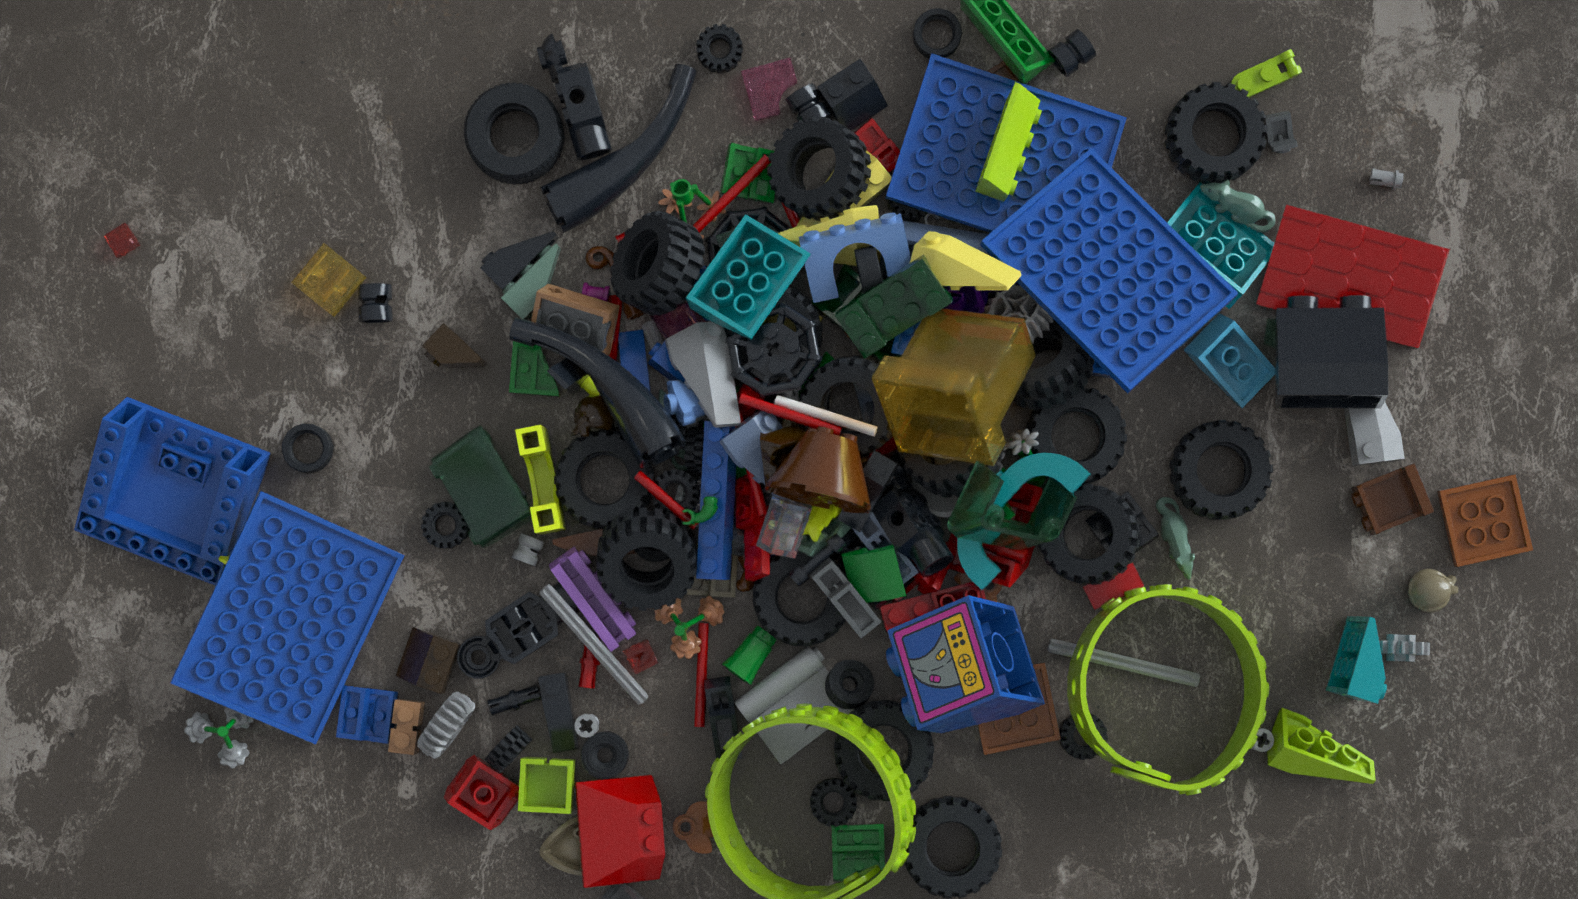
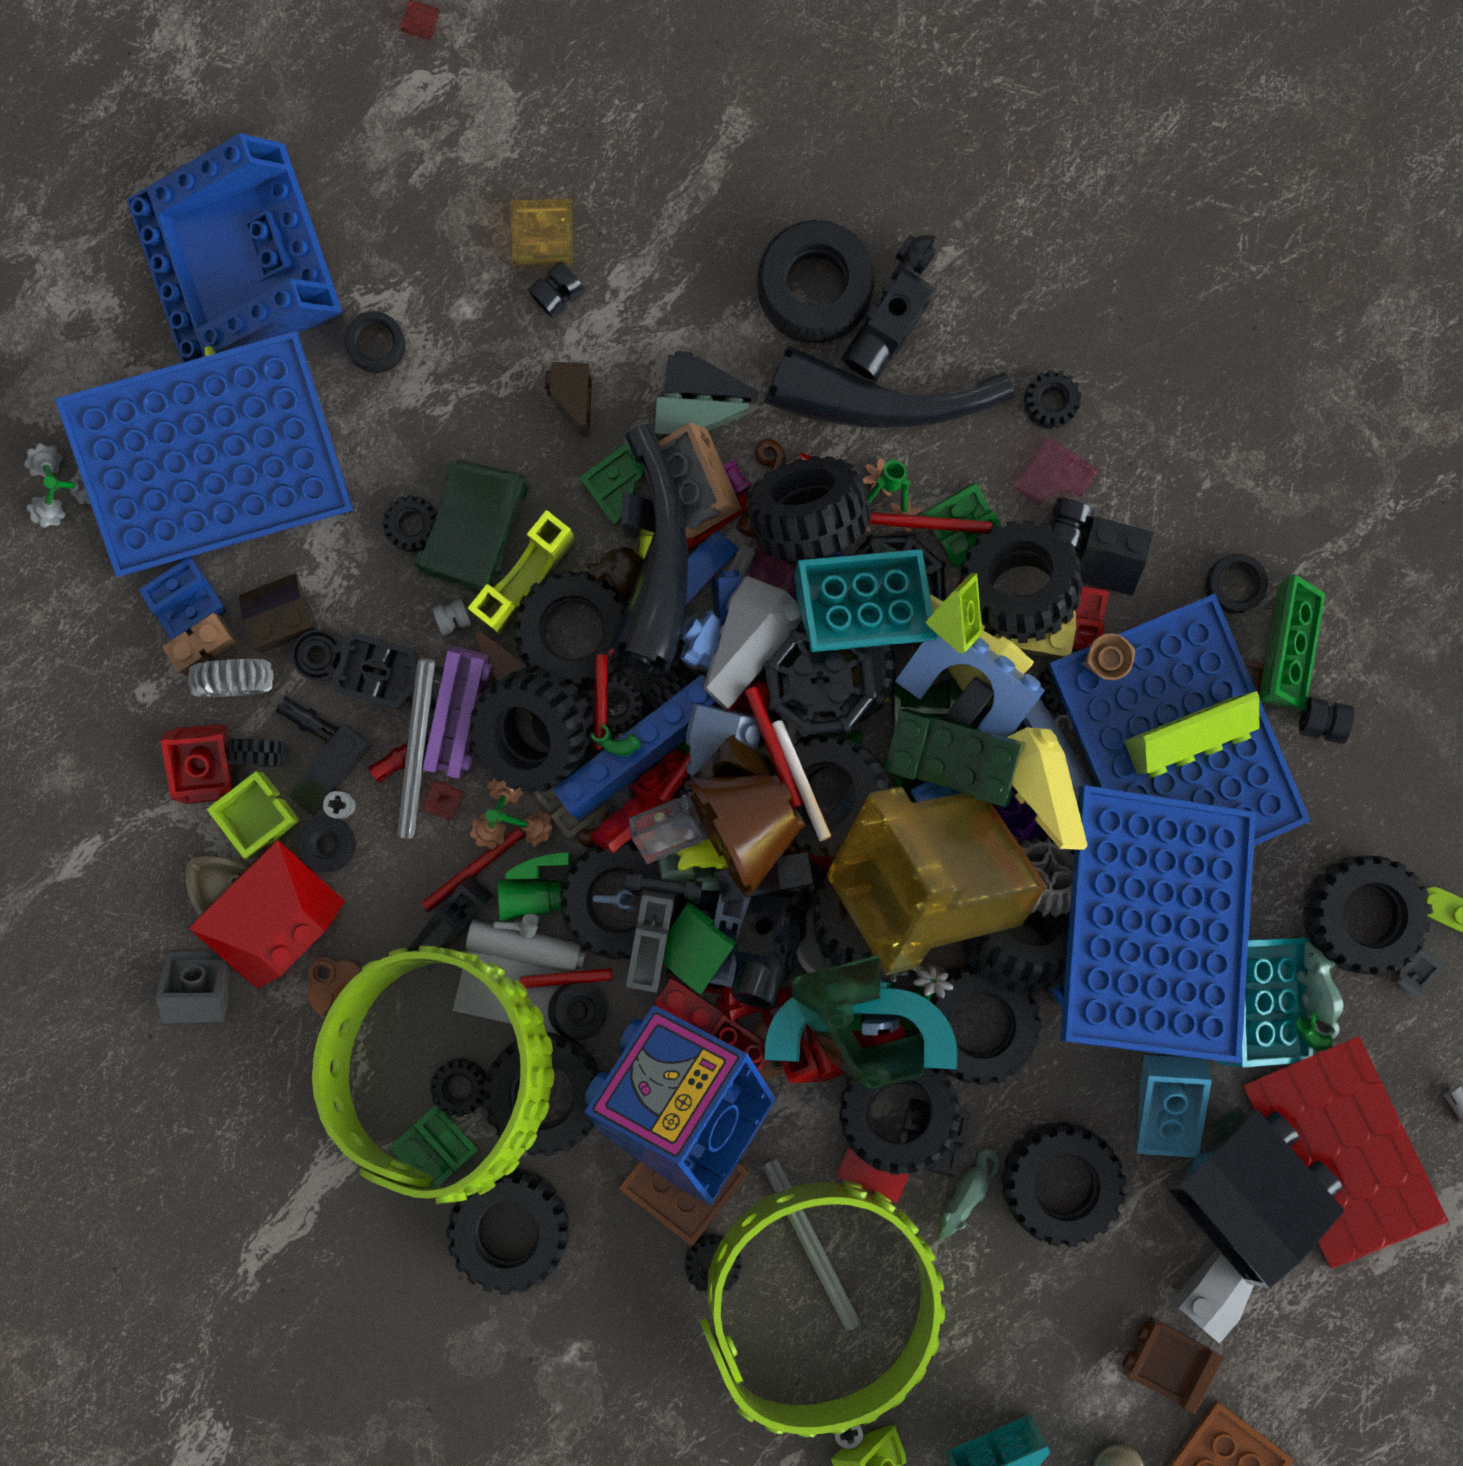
camera: 45 degrees right, 0 degrees up
none -> light grey hand [494,914,539,939]
none -> green slope [505,852,573,879]
none -> red bar [519,968,613,988]
none -> sand blue hand [593,890,640,912]
none -> sand blue tile [862,1014,900,1036]
none -> lime slope [925,573,983,653]
none -> medium nougat hat [1082,633,1135,680]
none -> green arm [1296,1011,1332,1051]

